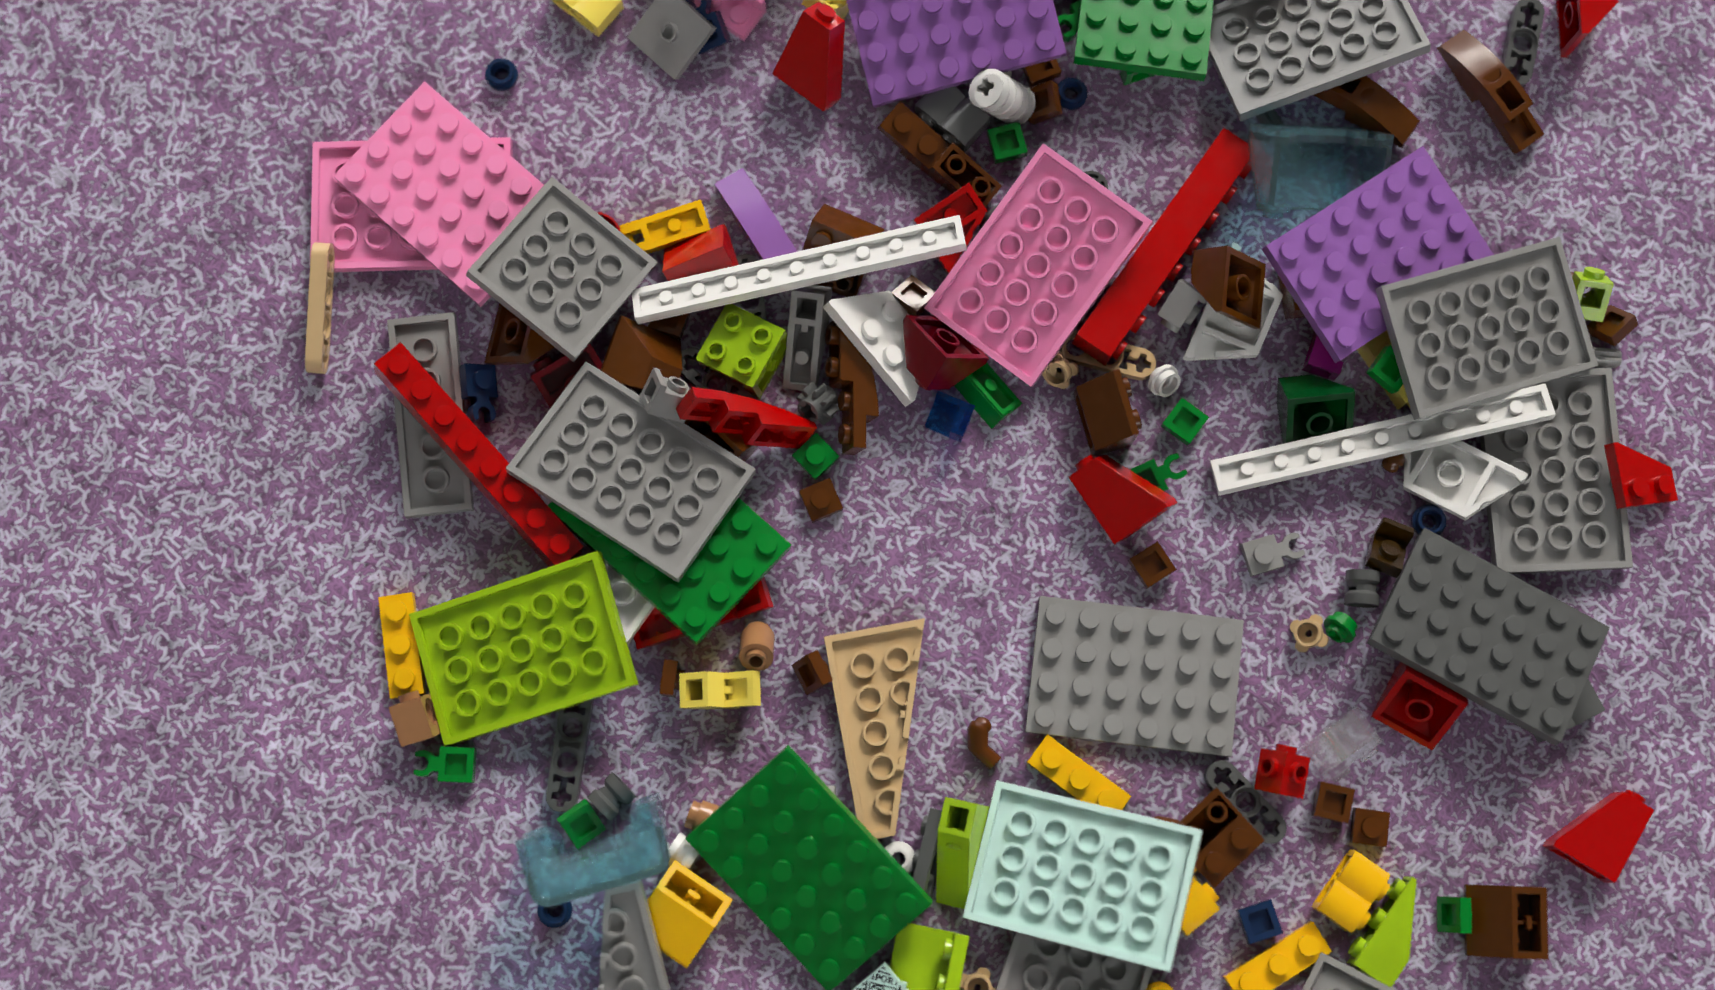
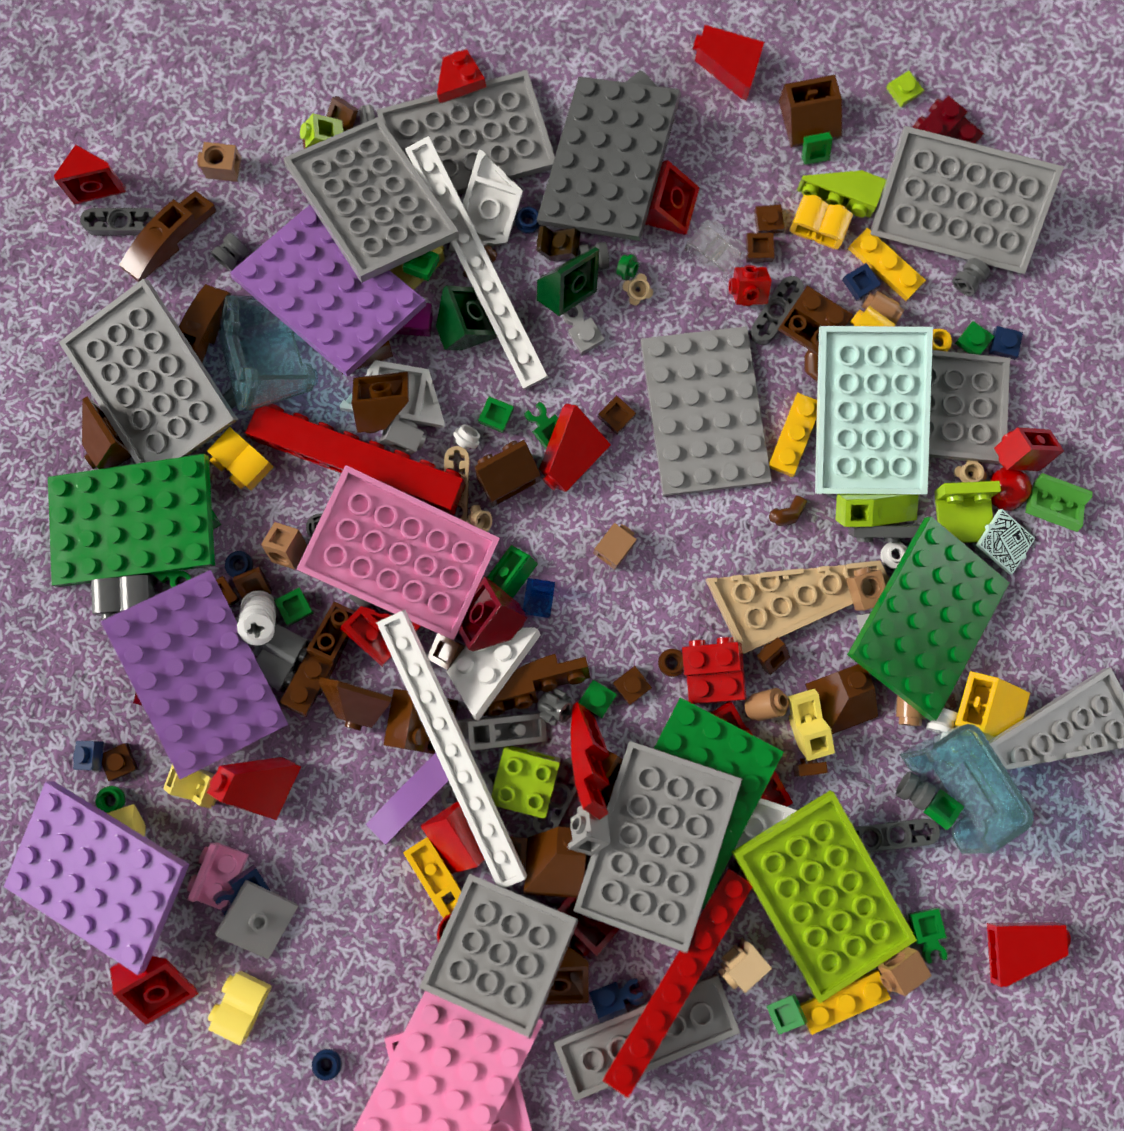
camera: 110 degrees left, 0 degrees up
none -> medium nougat brick [197,142,241,182]
none -> yellow brick [207,427,274,491]
none -> dark grey wheel [210,233,249,271]
none -> medium nougat brick [261,522,308,570]
none -> reddish brown slope [319,677,392,731]
none -> dark green slope [537,247,600,316]
none -> medium nougat brick [593,523,637,570]
none -> reddish brown plate [658,649,684,677]
none -> red plate [682,637,747,704]
none -> tan window [718,938,772,993]
none -> plate [766,994,808,1035]
none -> reddish brown slope [805,664,878,734]
none -> medium nougat brick [846,566,886,611]
none -> medium nougat brick [861,291,904,325]
none -> red slope [987,922,1071,987]

